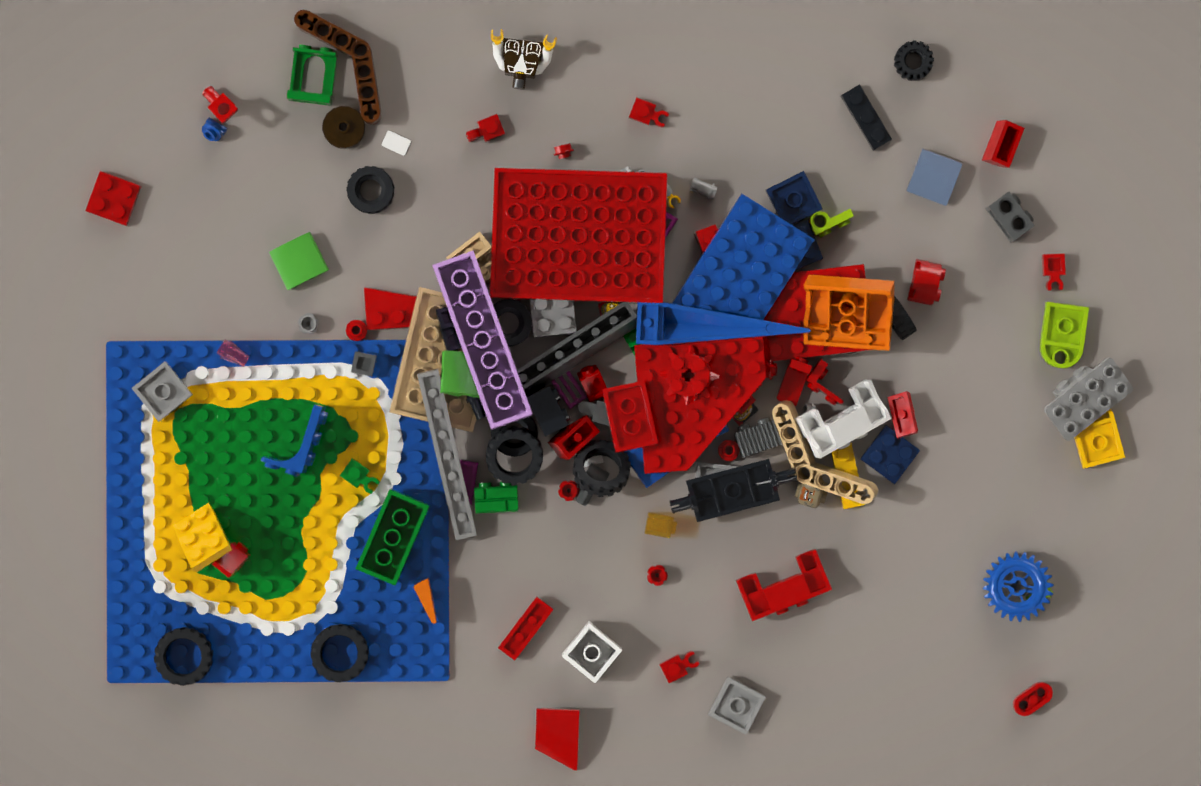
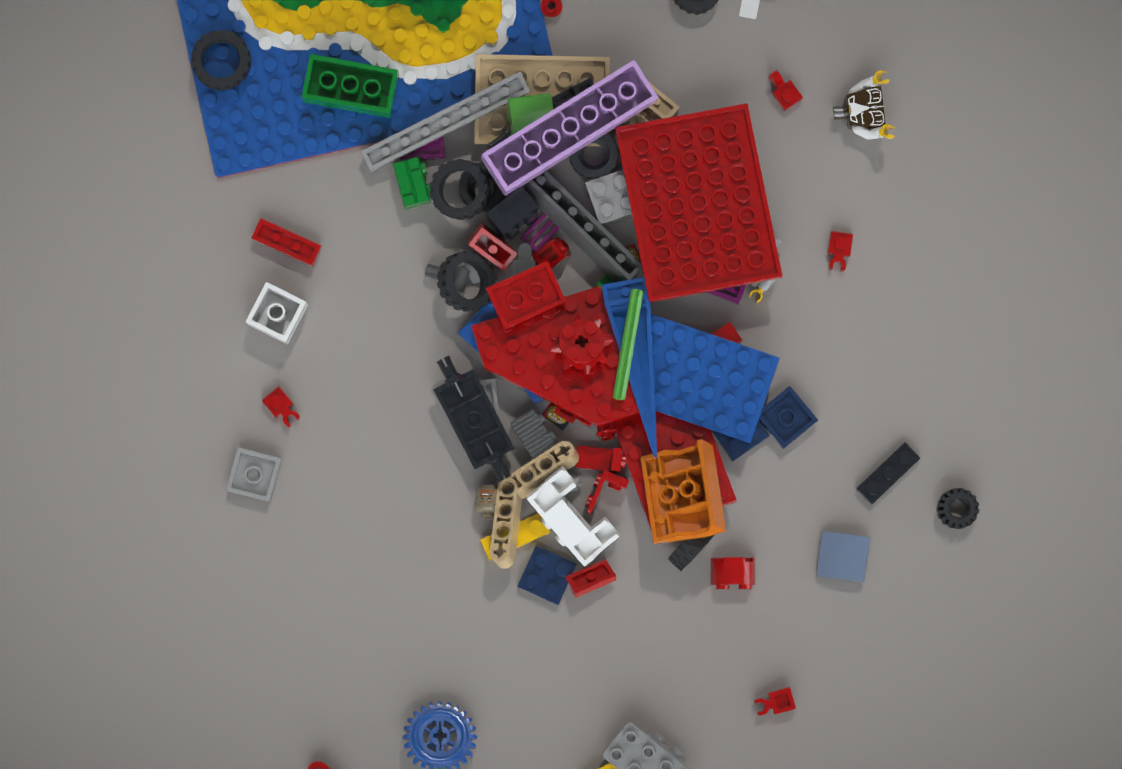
camera: 70 degrees right, 5 degrees down
green plate [340,458,380,494] -> none
dark grey plate [351,351,377,377] -> none
red wing [364,287,416,330] -> none
orange slope [413,577,437,624] -> none
red slope [535,708,580,771] -> none
red plate [553,143,574,159] -> none
red plate [558,480,579,501] -> none
clear yellow brick [644,512,677,538] -> none
red plate [647,565,668,586] -> none
light grey pin [690,177,718,200] -> none
red plate [718,440,740,461] -> none
red bracket [735,549,832,621] -> none
lime plate [809,209,854,238] -> none
red brick [982,120,1025,168] -> none
dark grey brick [985,192,1035,242] -> none
lime plate [1040,302,1089,368] -> none
none -> bright green axle [613,289,643,400]

